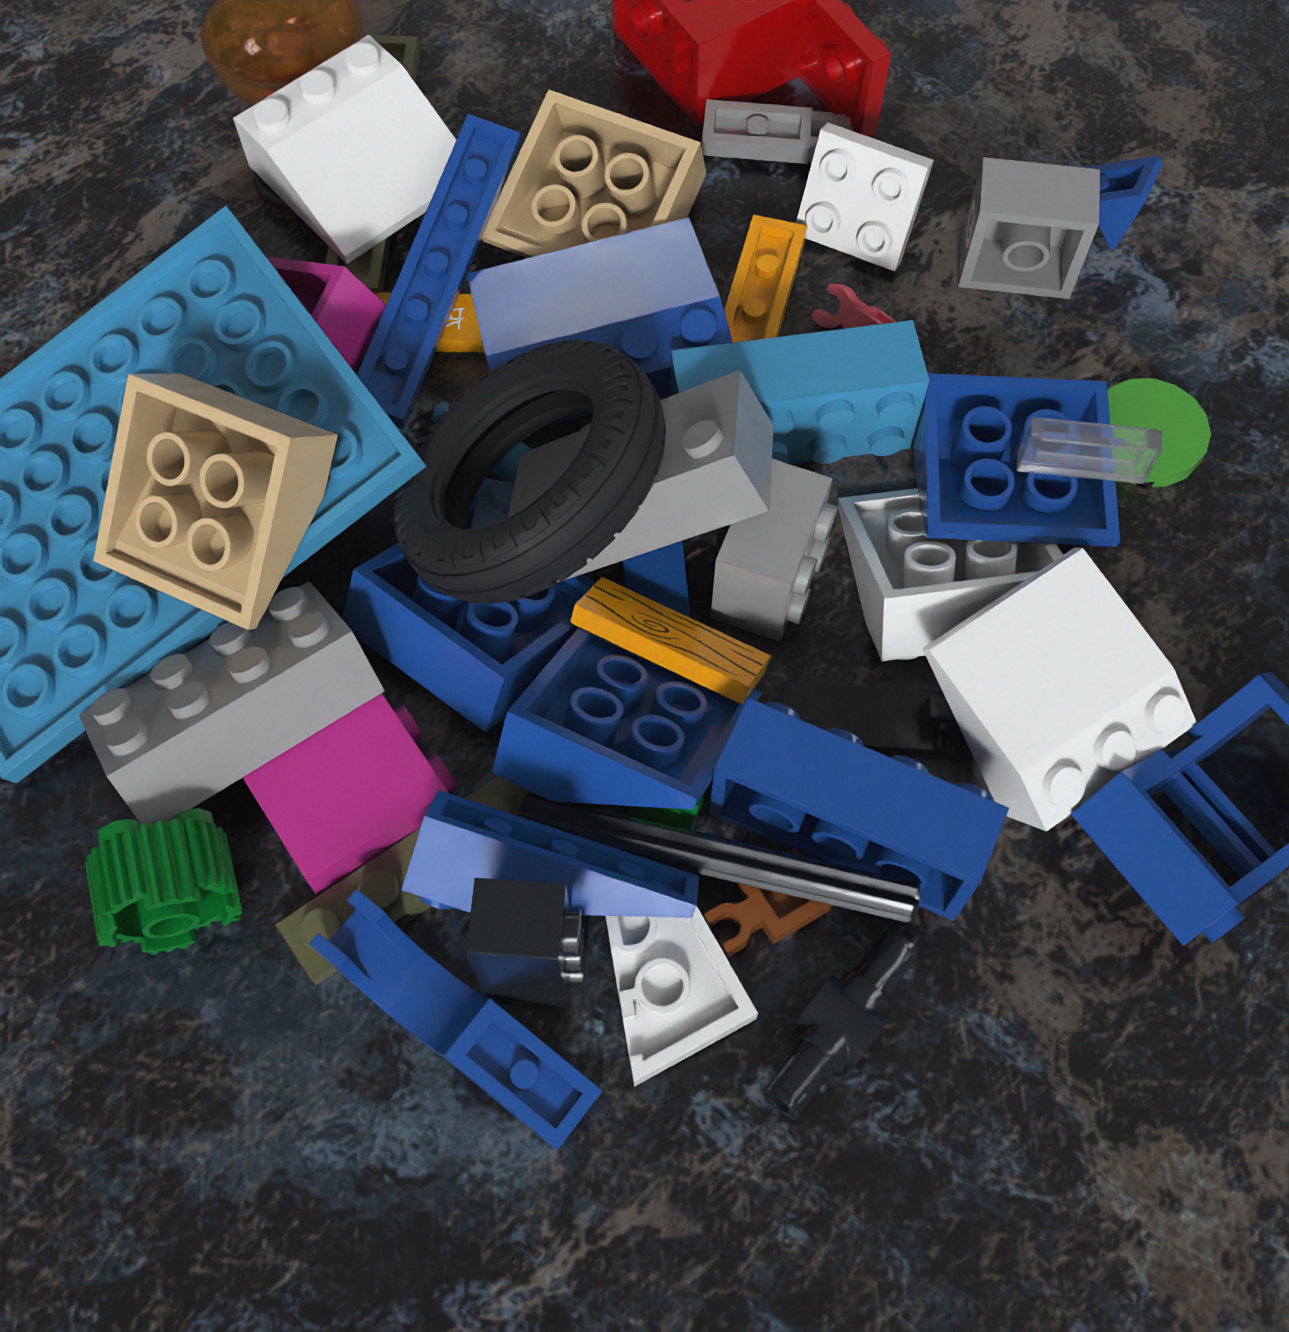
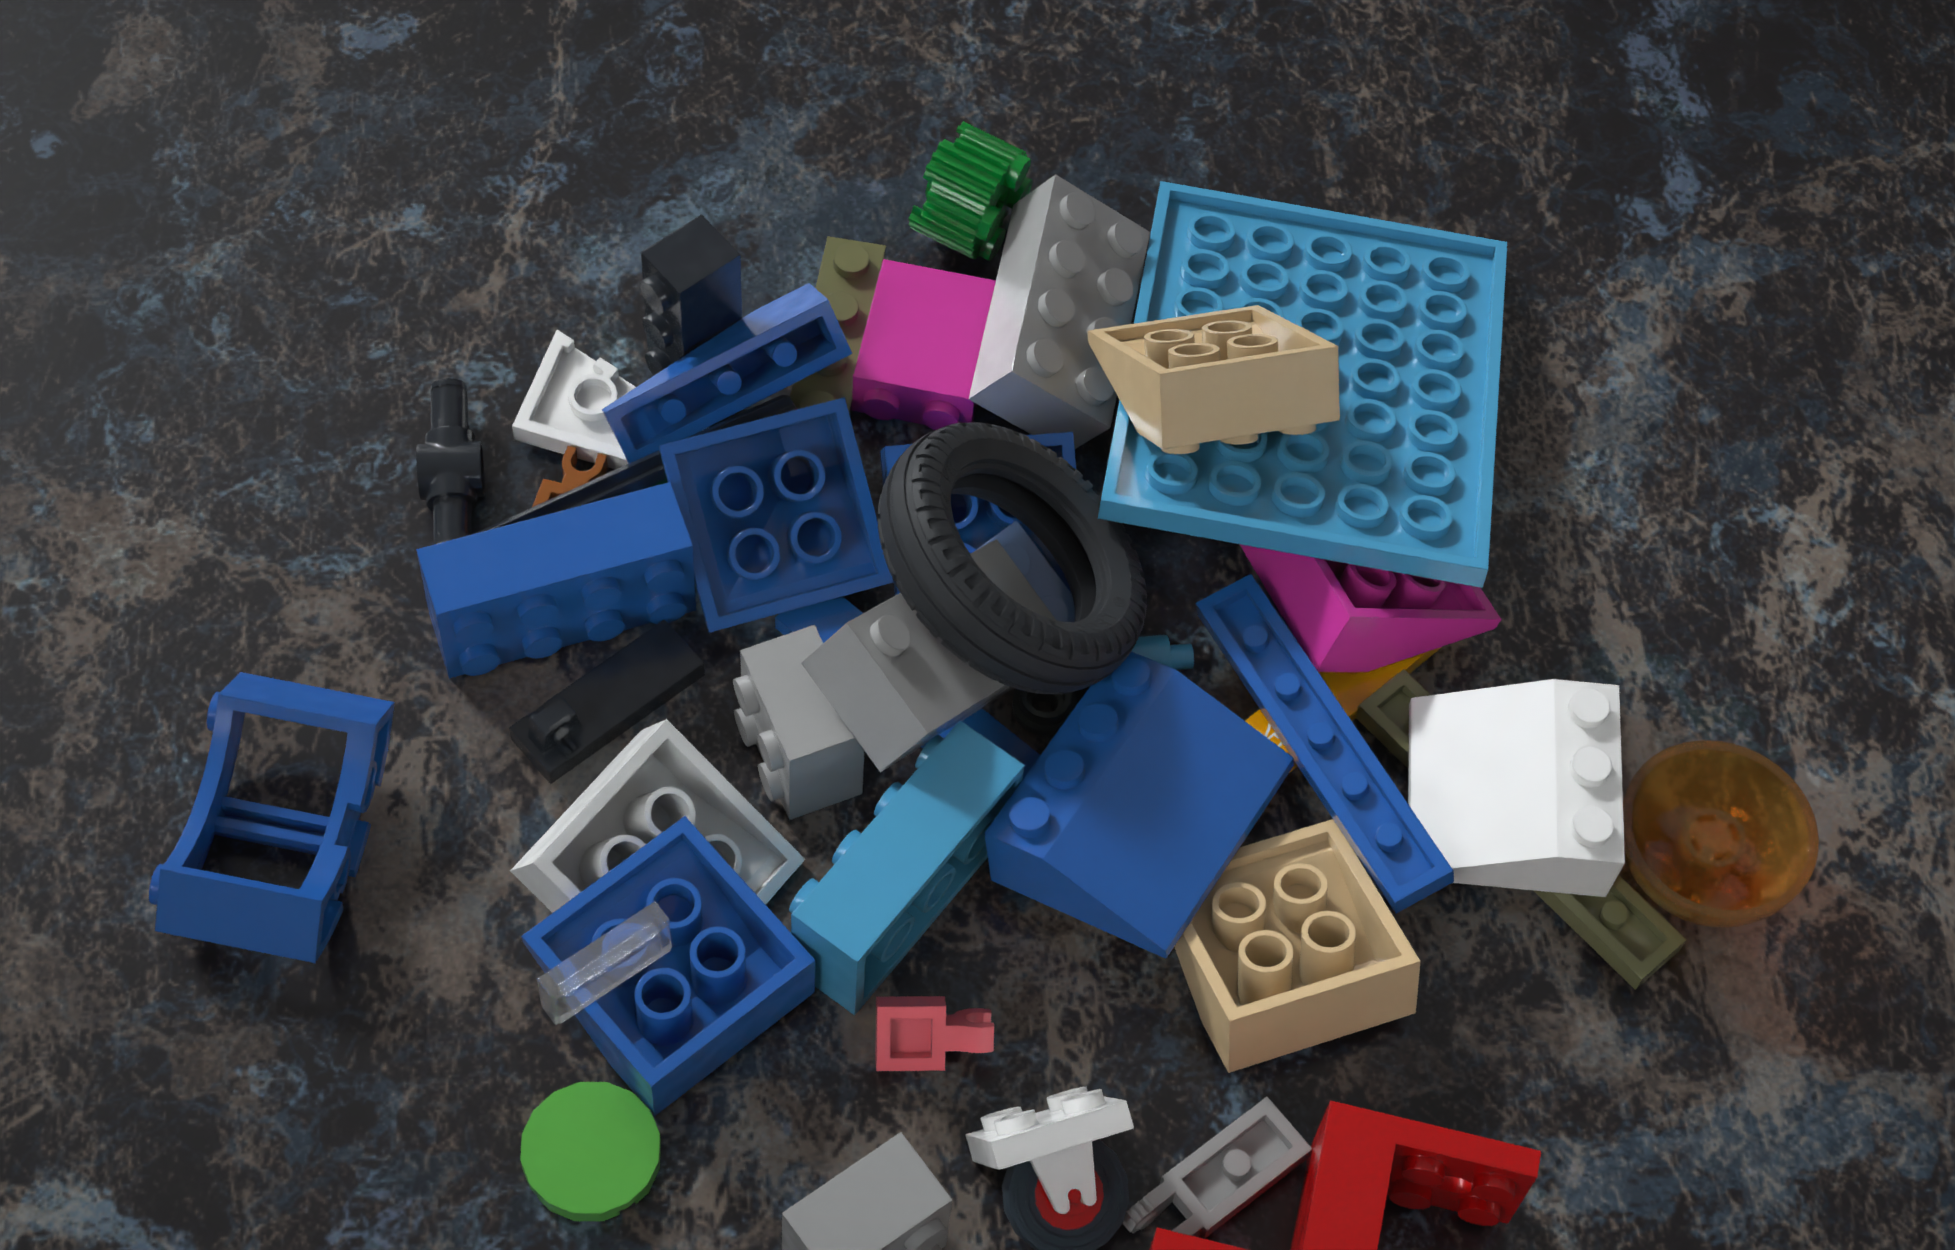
camera: 130 degrees right, 5 degrees down
blue piece [309,889,602,1150] -> none
light orange tile [570,577,771,704] -> none
light orange plate [724,214,807,343] -> none
white slope [922,547,1197,831] -> none

